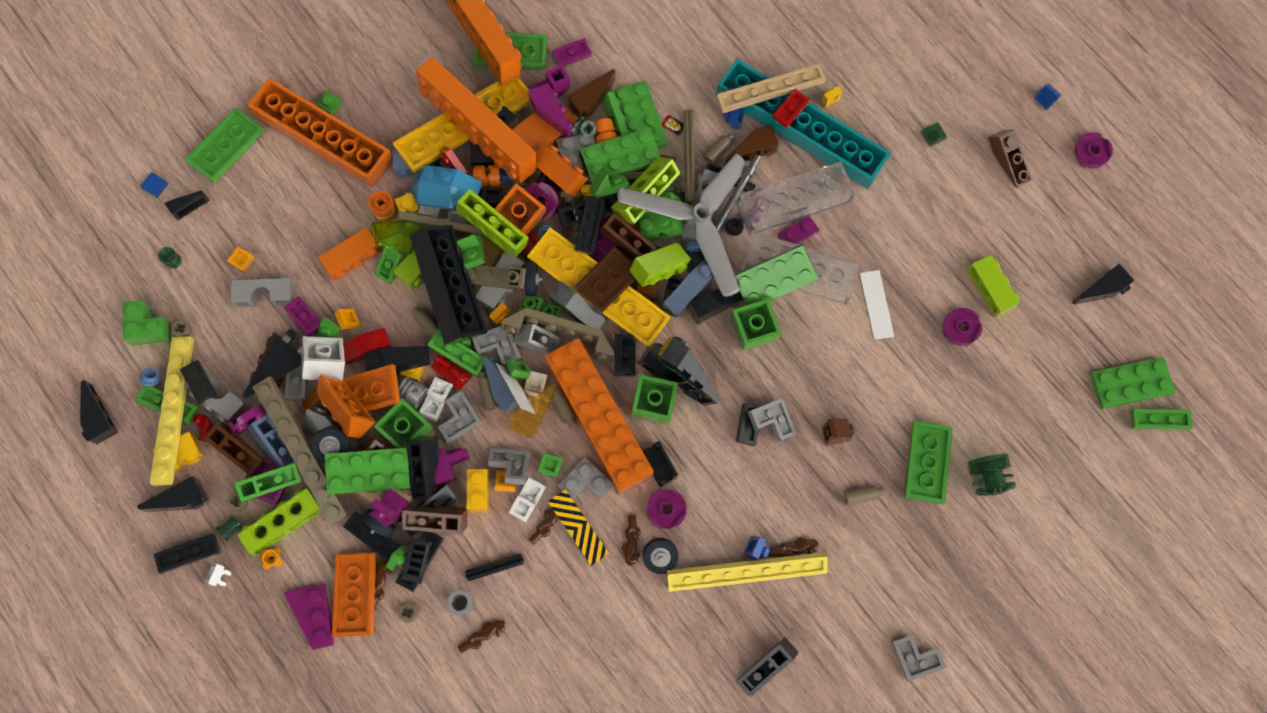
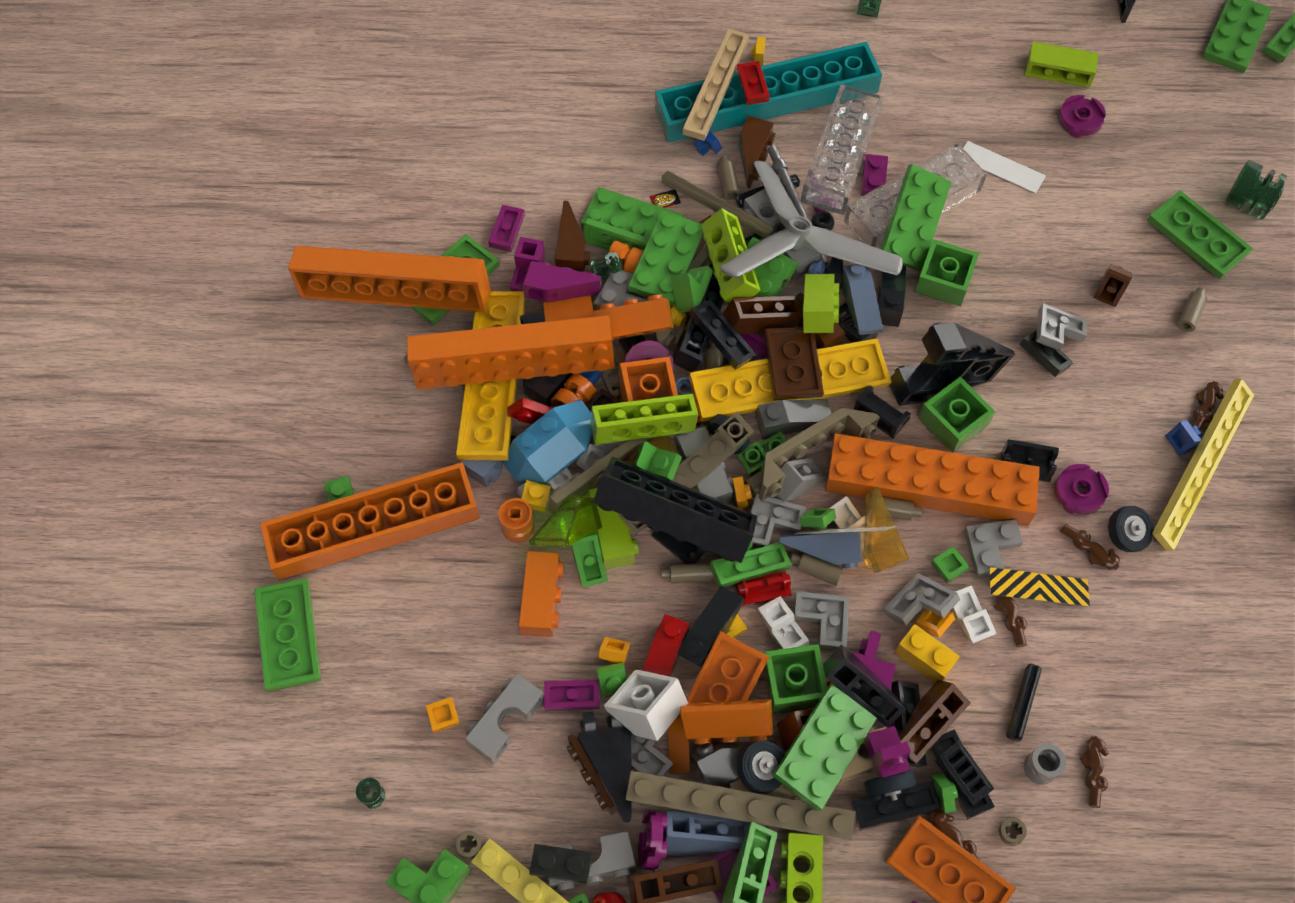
camera: 45 degrees left, 10 degrees down
blue tile [140,172,168,198] -> none
black slope [164,190,210,221] -> none
light grey piece [398,377,429,408] -> none

